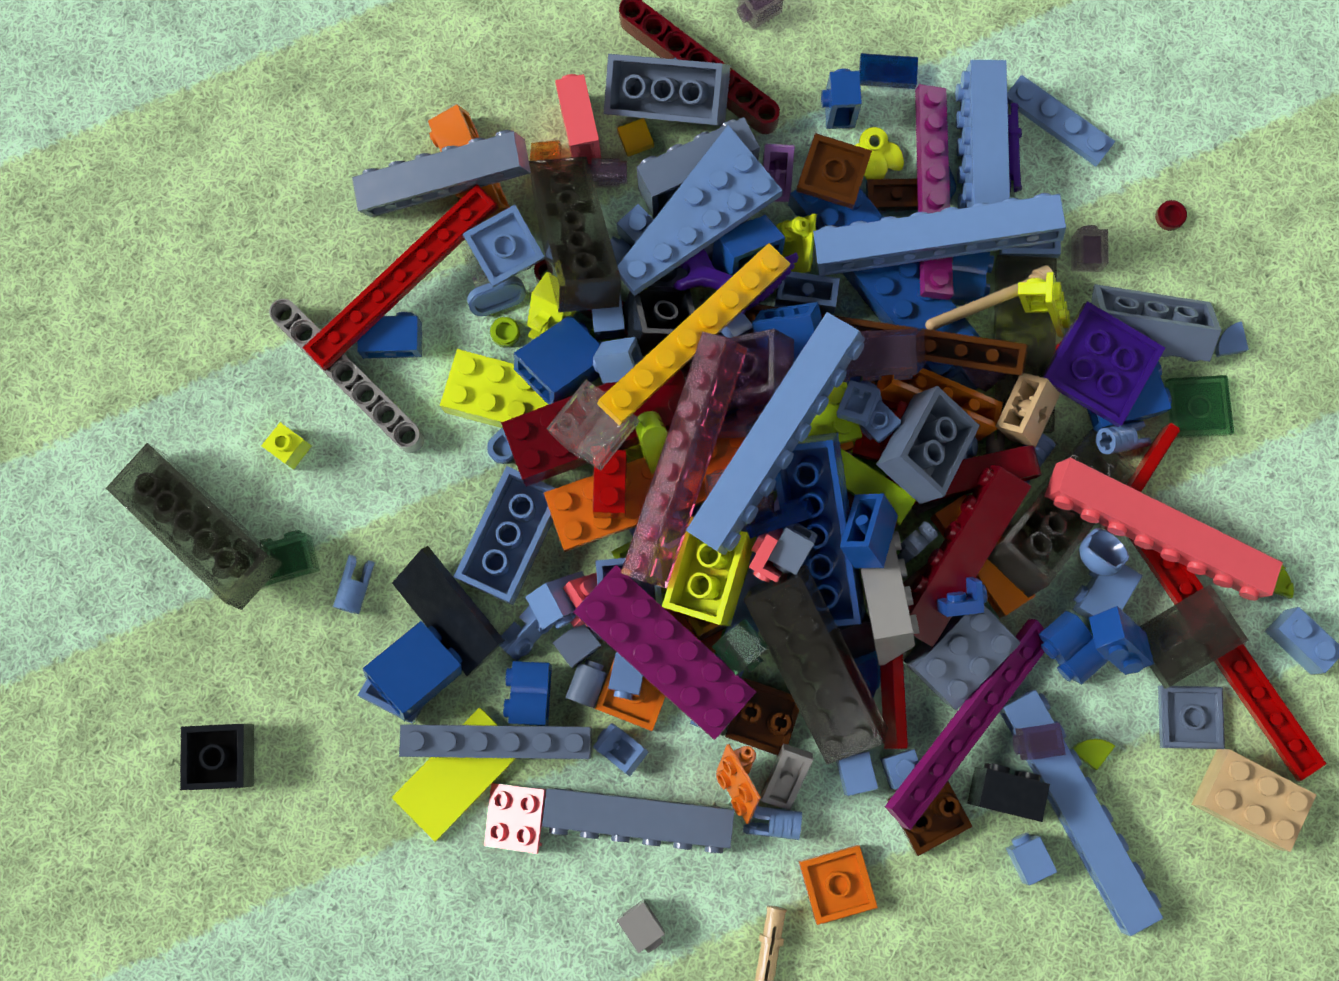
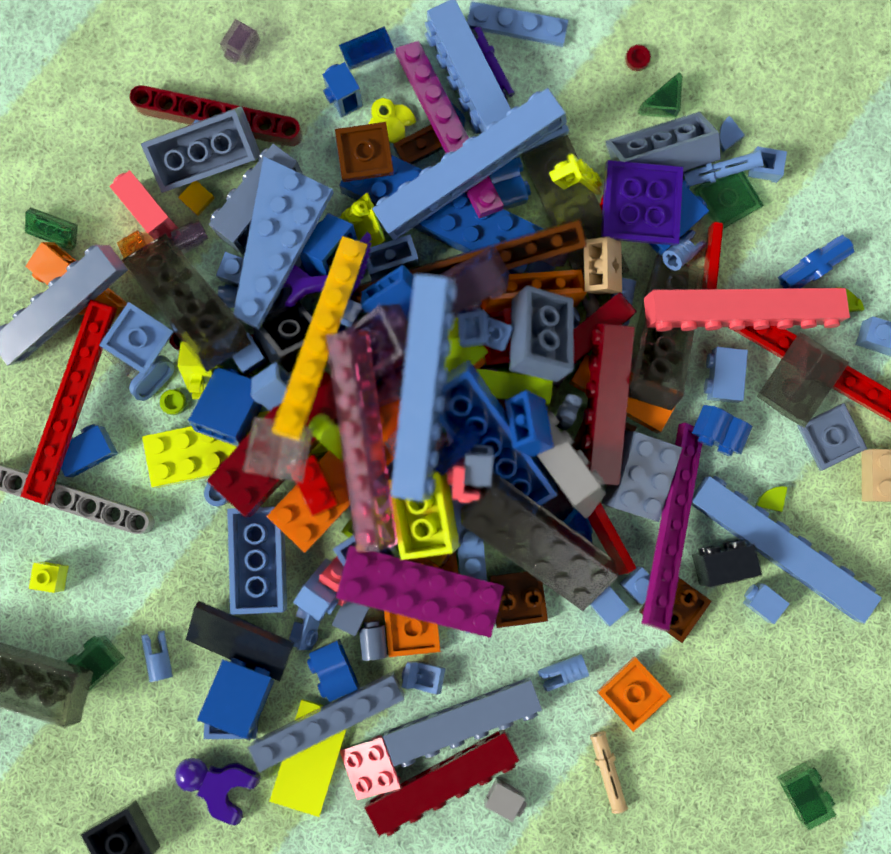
camera: 30 degrees left, 5 degrees up
medium blue brick [608,652,644,700] -> none
clear green brick [712,619,769,676] -> none
orange hinge [716,744,761,824] -> none
light grey plate [760,743,813,810] -> none
medium lavender slope [762,144,795,202] -> none
tan piece [925,265,1056,330] -> none
blue bracket [937,577,987,617] -> none
clear purple brick [1013,723,1066,760] -> none
brick [1071,225,1109,272] -> none
medium blue hair [1079,528,1129,576] -> none
blue brick [1089,606,1154,675] -> none
none -> clear green plate [25,207,78,250]
none -> dark purple piece [175,758,261,826]
none -> dark red brick [364,730,519,837]
none -> clear green slope [638,72,683,118]
none -> medium blue pin [684,150,764,187]
none -> medium blue brick [745,146,787,183]
none -> blue piece [778,234,855,289]

